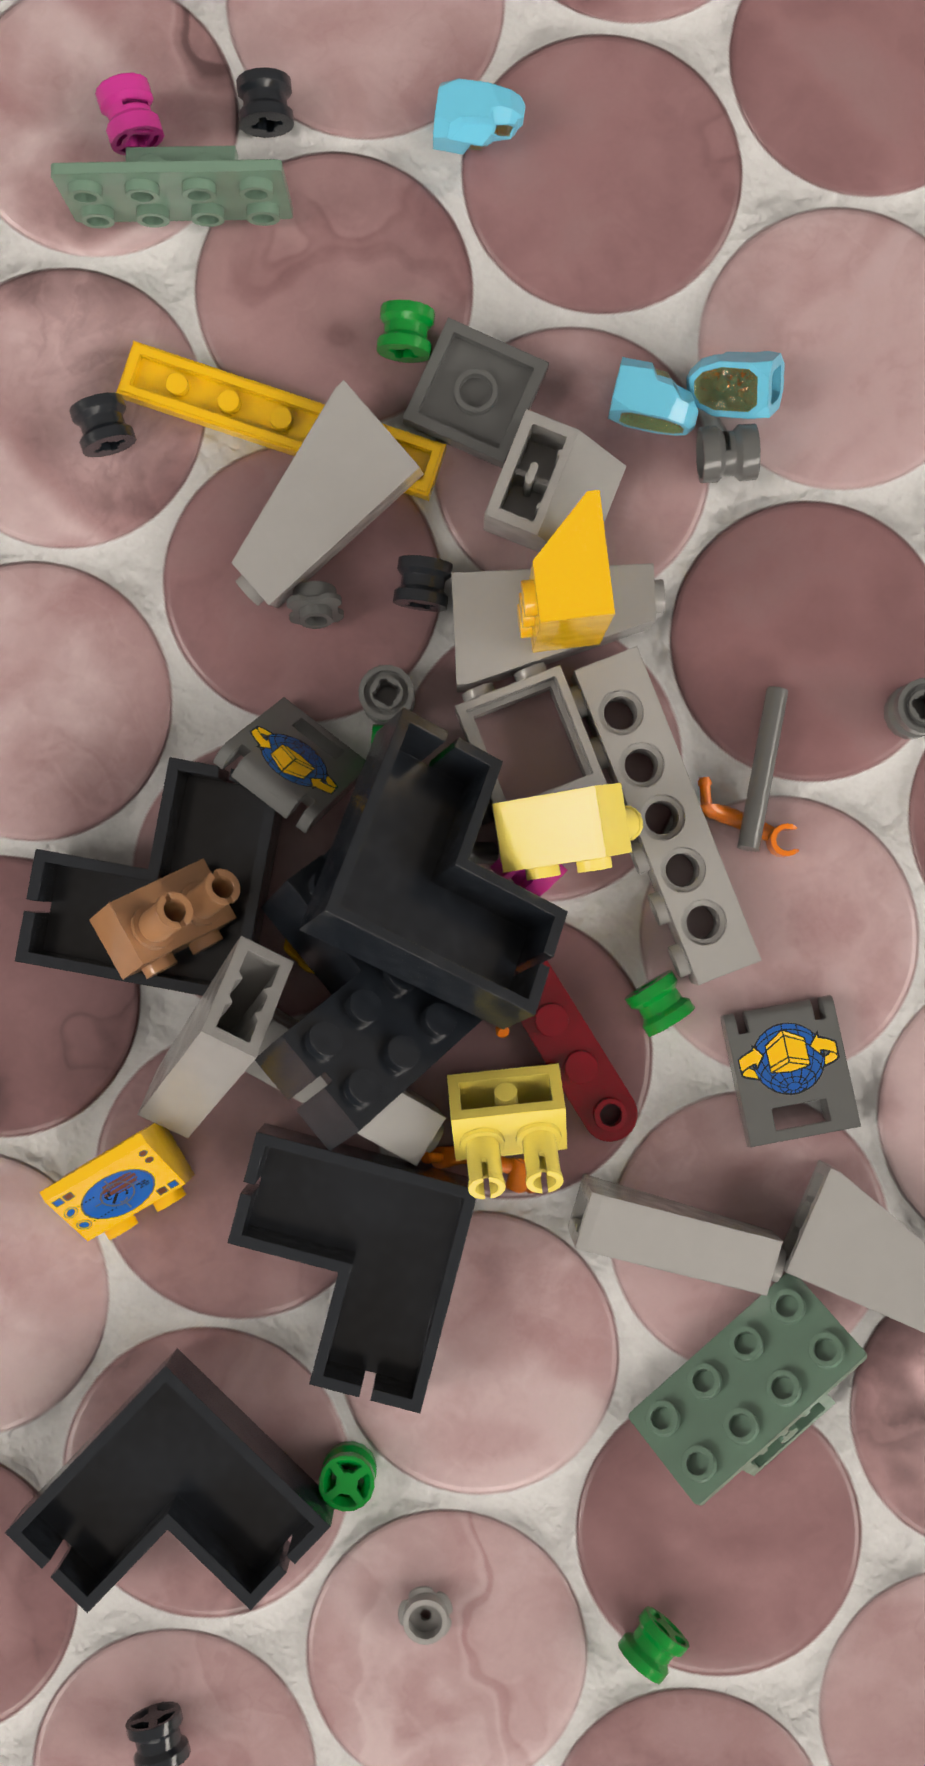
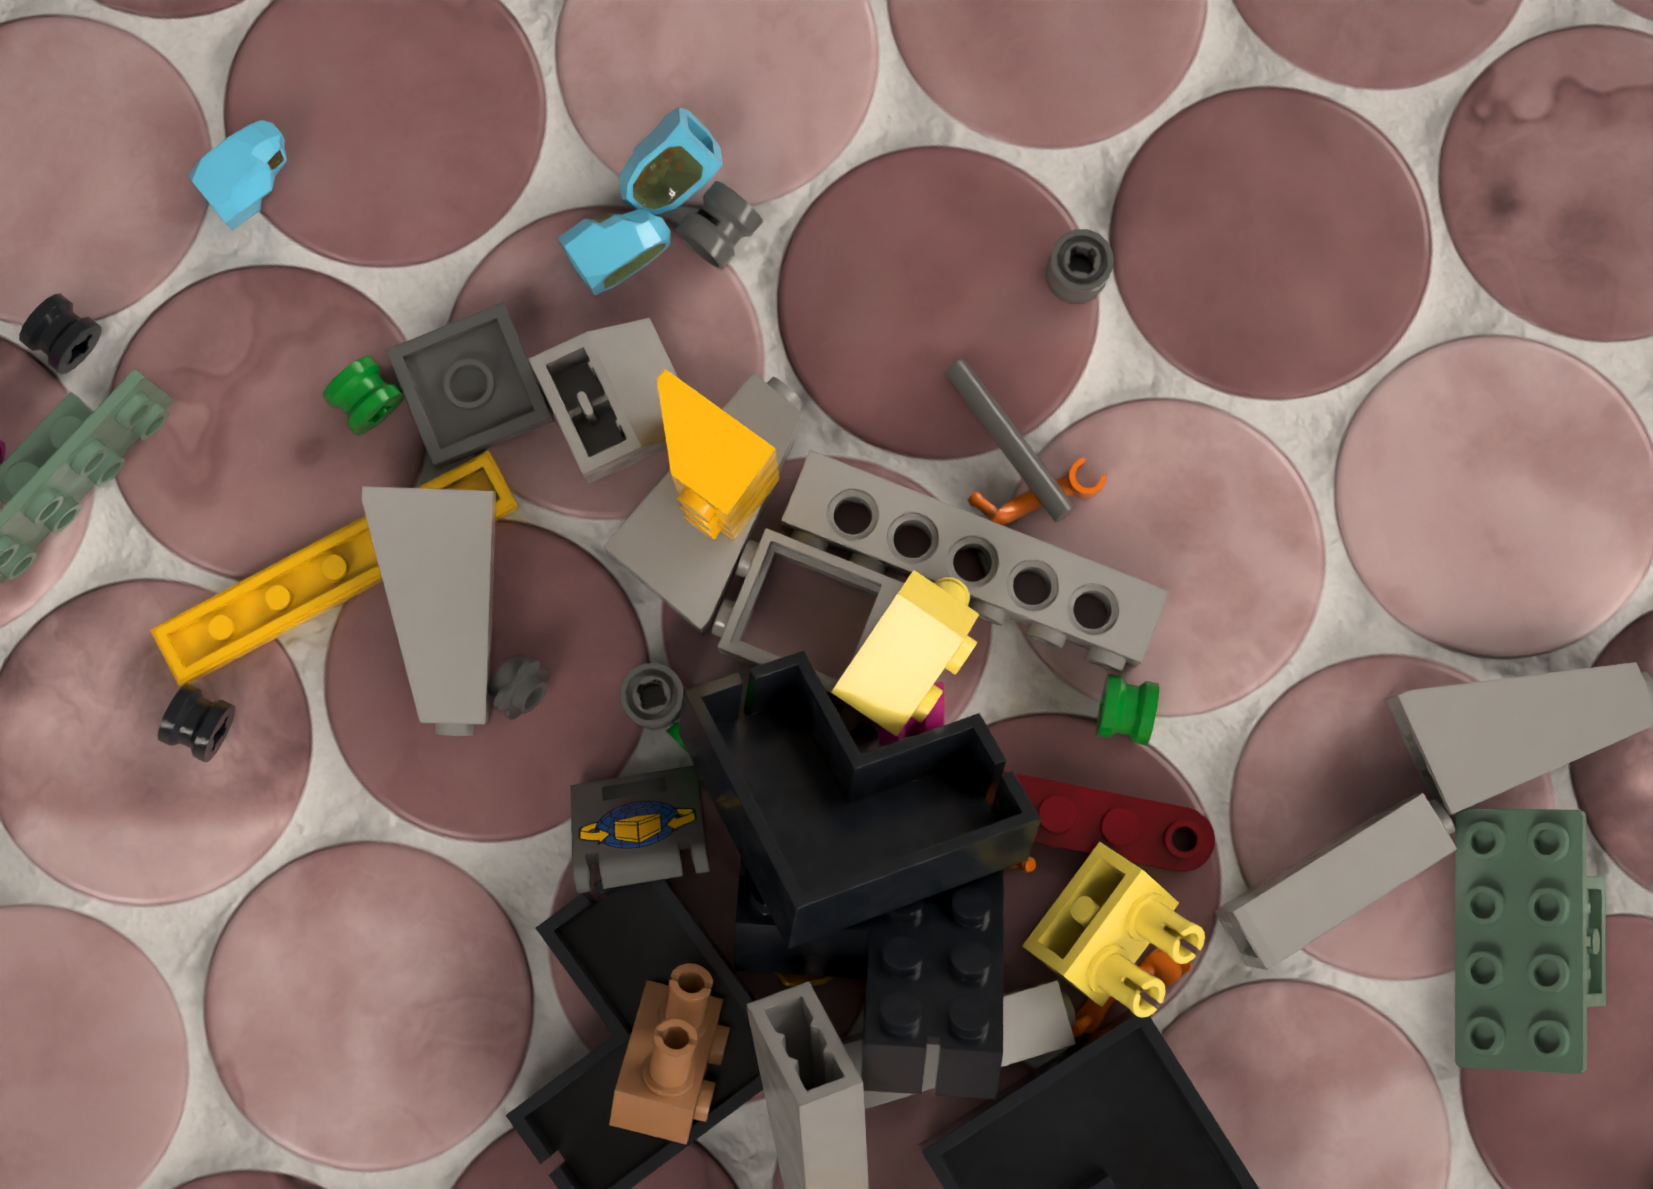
camera: 50 degrees left, 5 degrees down
black wheel [393,555,453,612] -> none
dark grey container [721,995,861,1147] -> none

